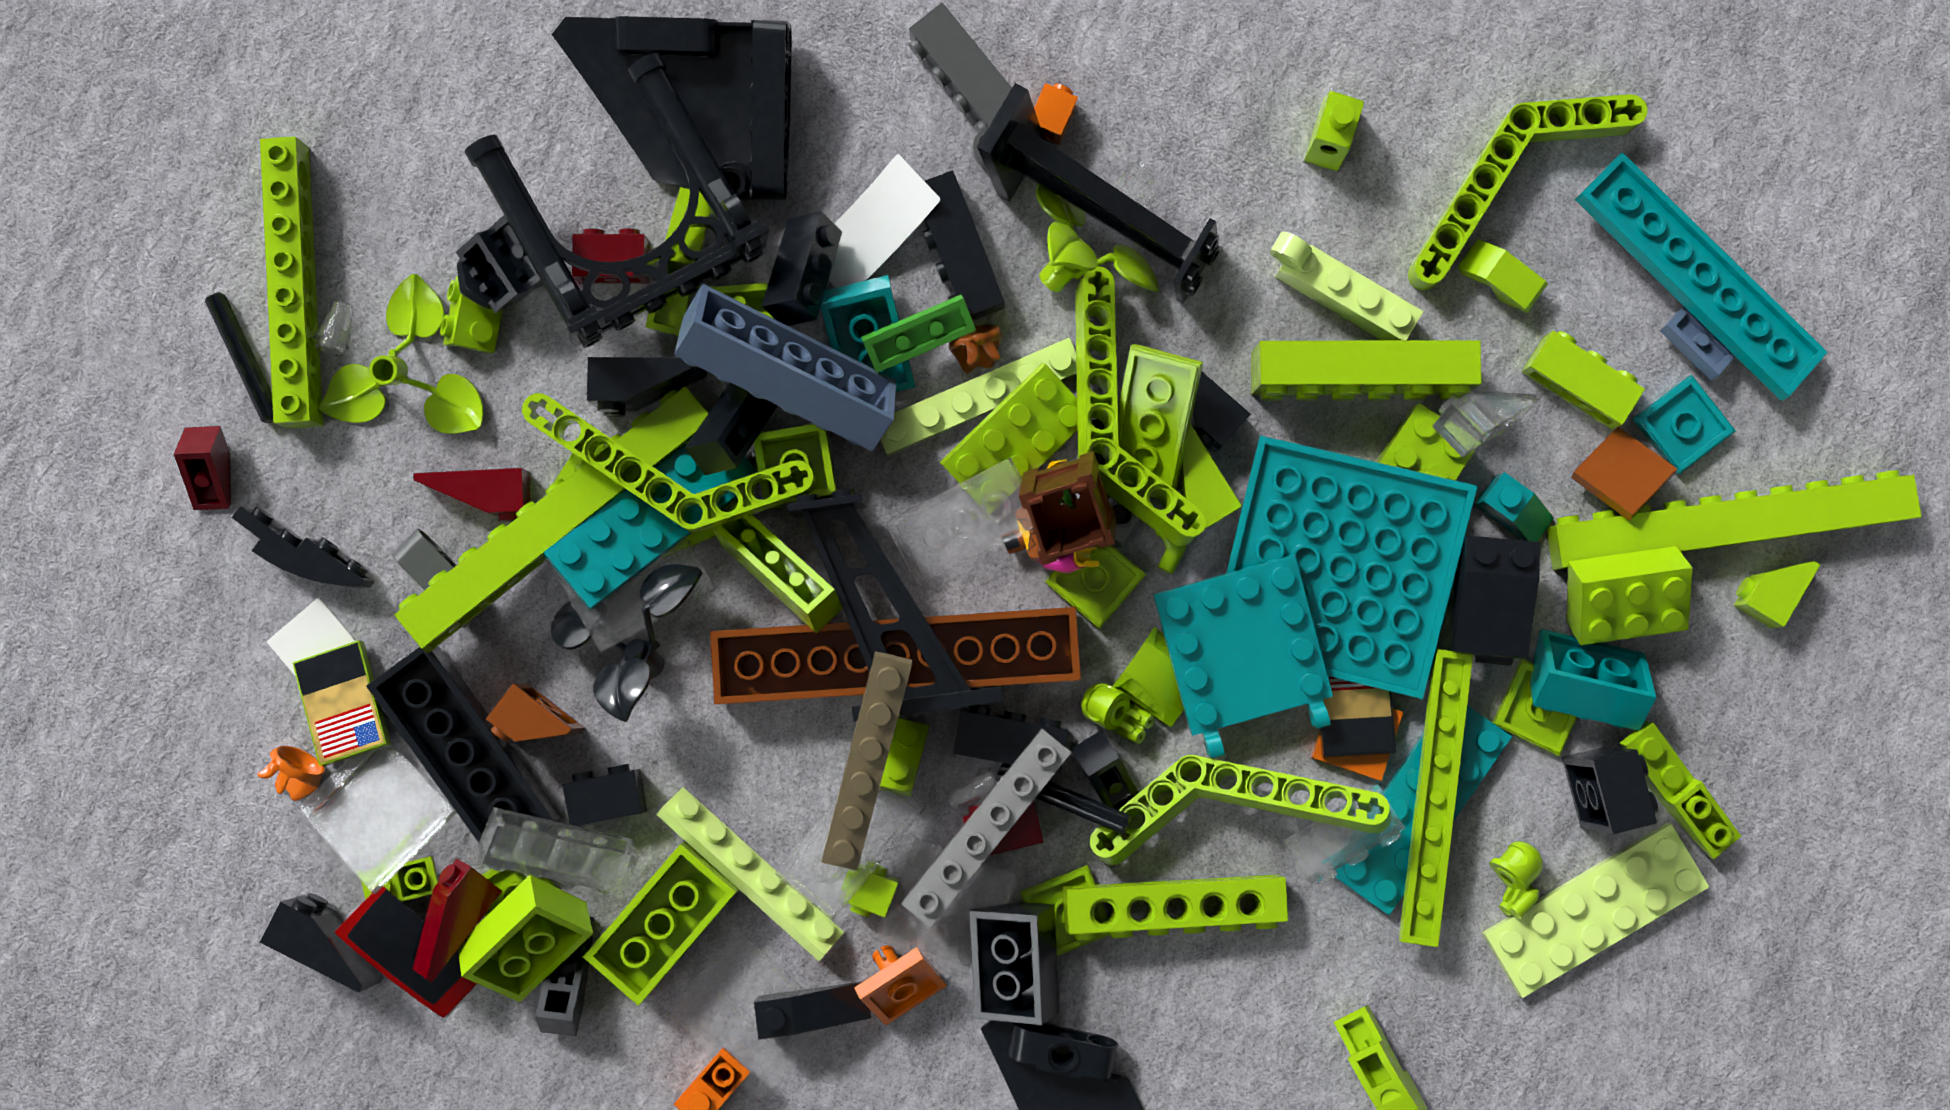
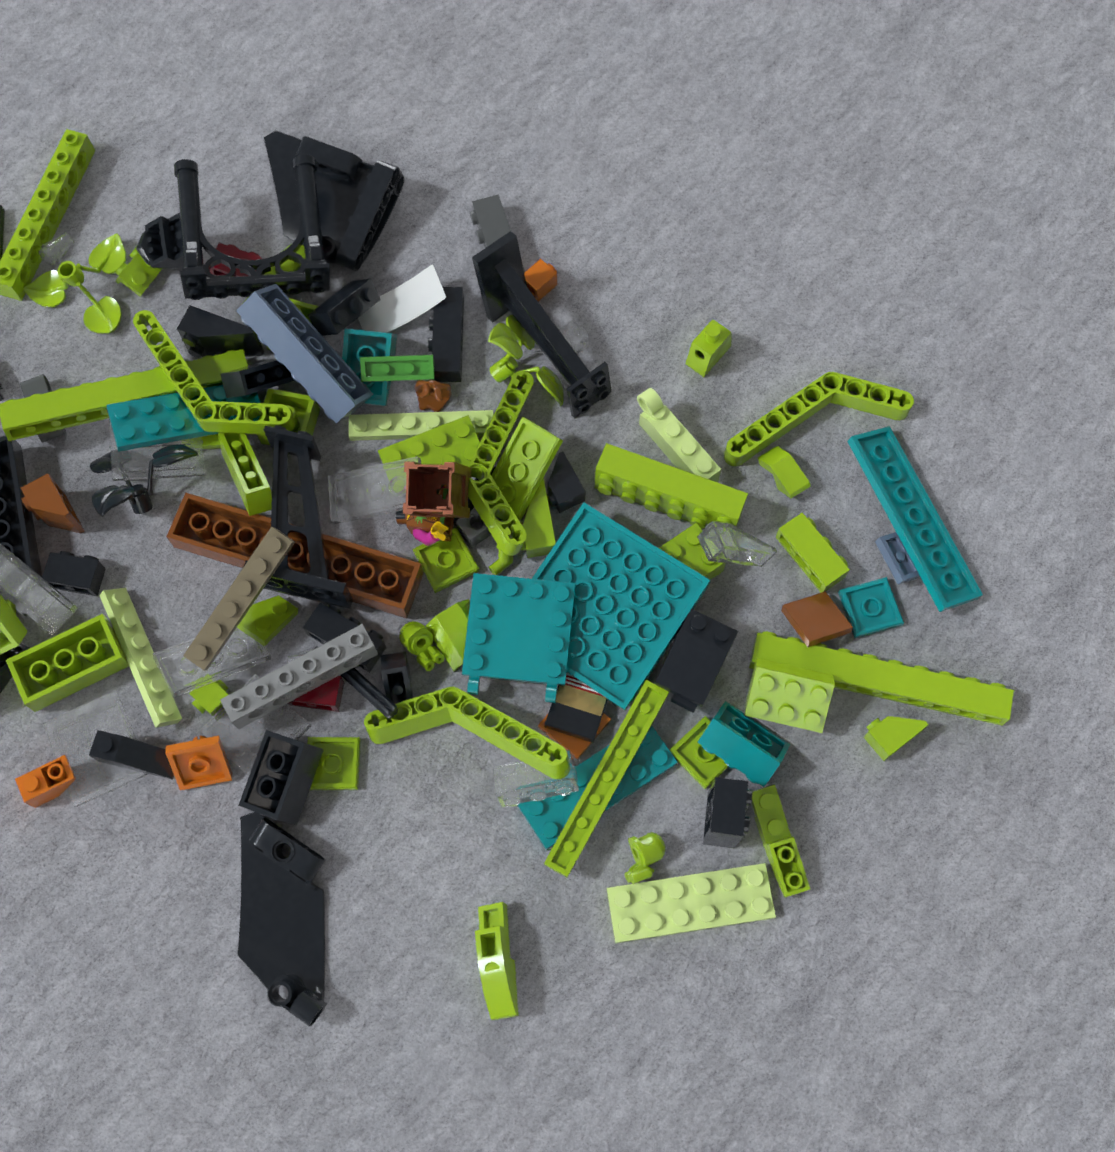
camera: 20 degrees right, 15 degrees down
dark red slope [413,468,531,522] -> none
lime brick [1063,874,1288,940] -> none
teal slope [1474,472,1554,542] -> none

